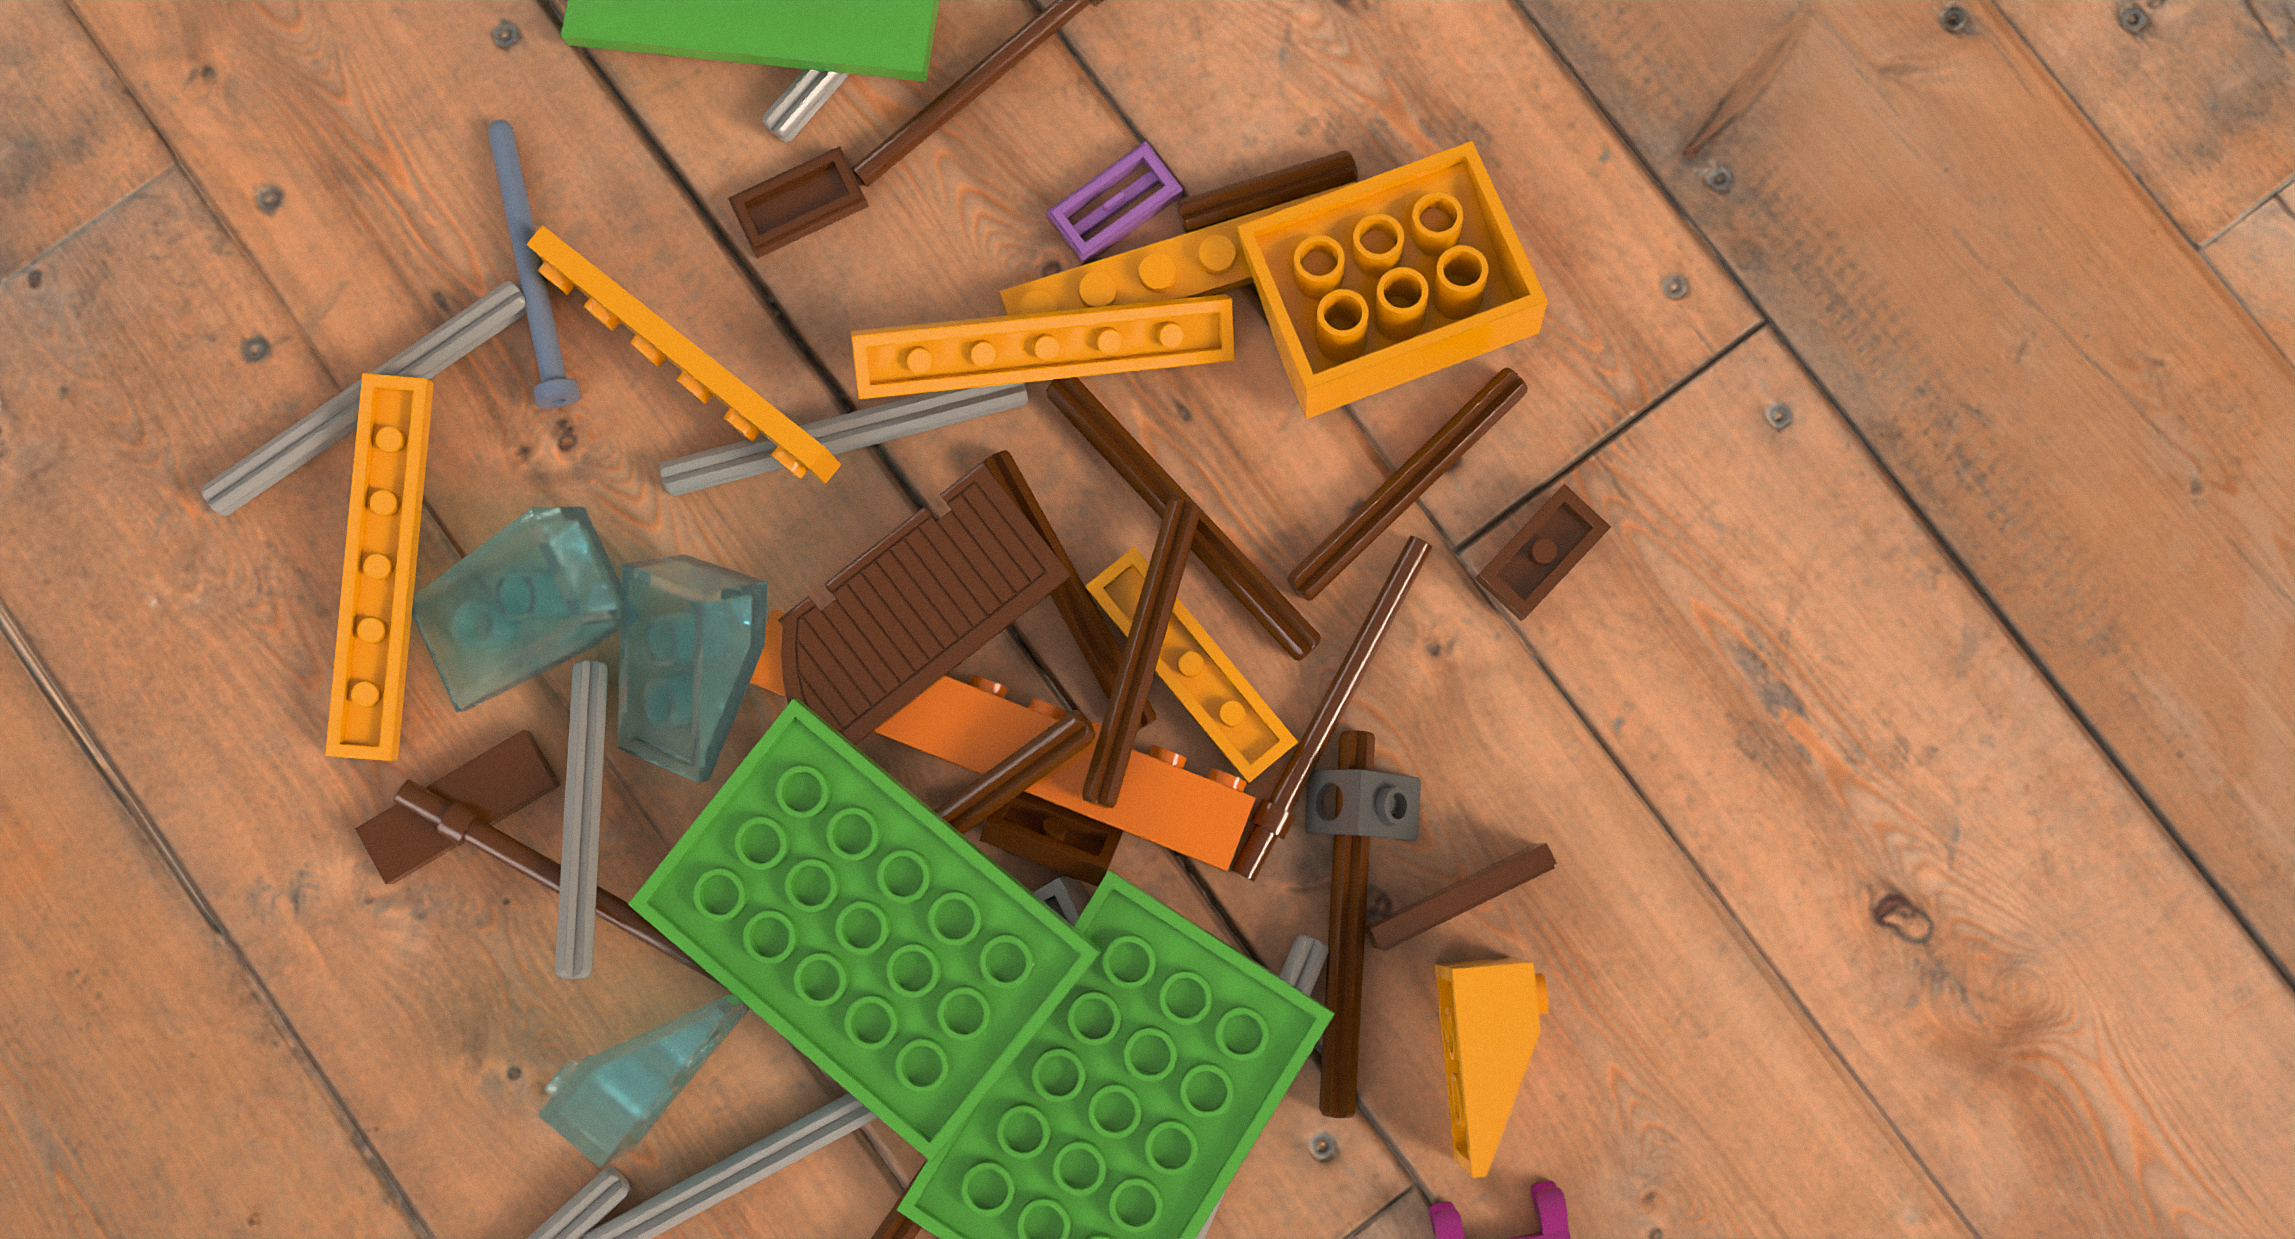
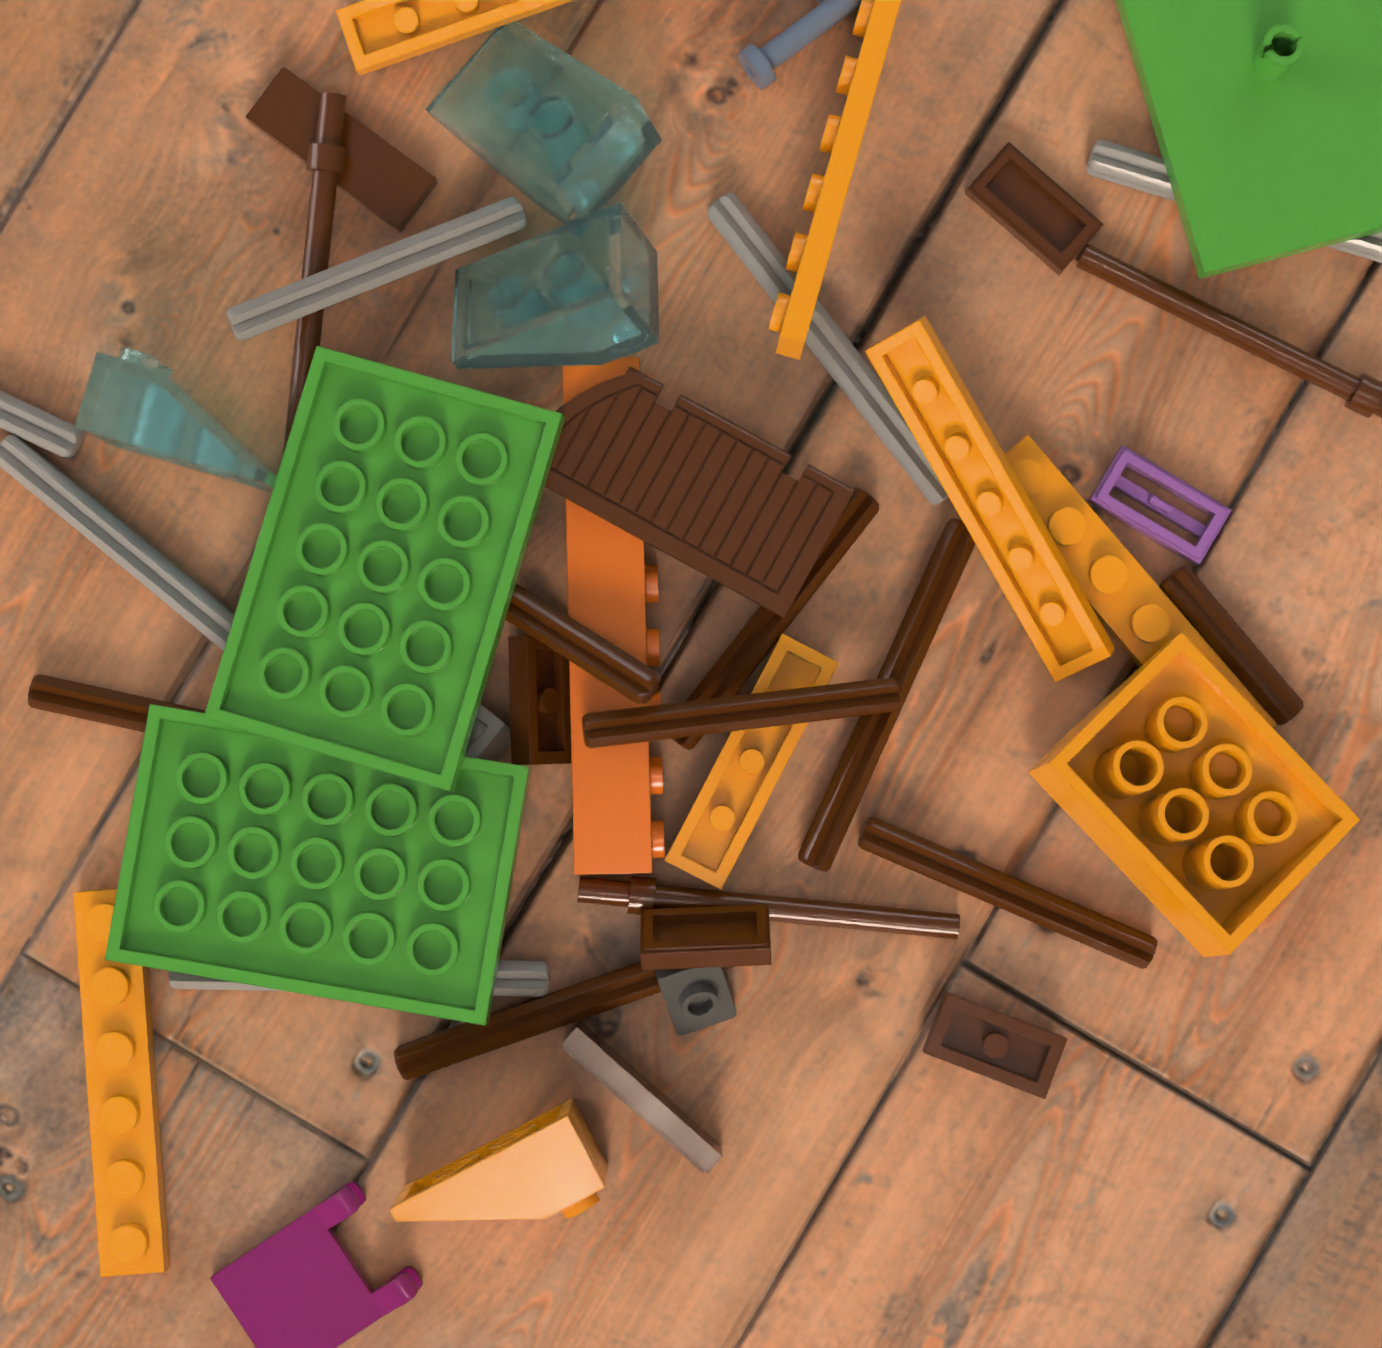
camera: 65 degrees right, 5 degrees up
none -> reddish brown tile [640,904,772,970]

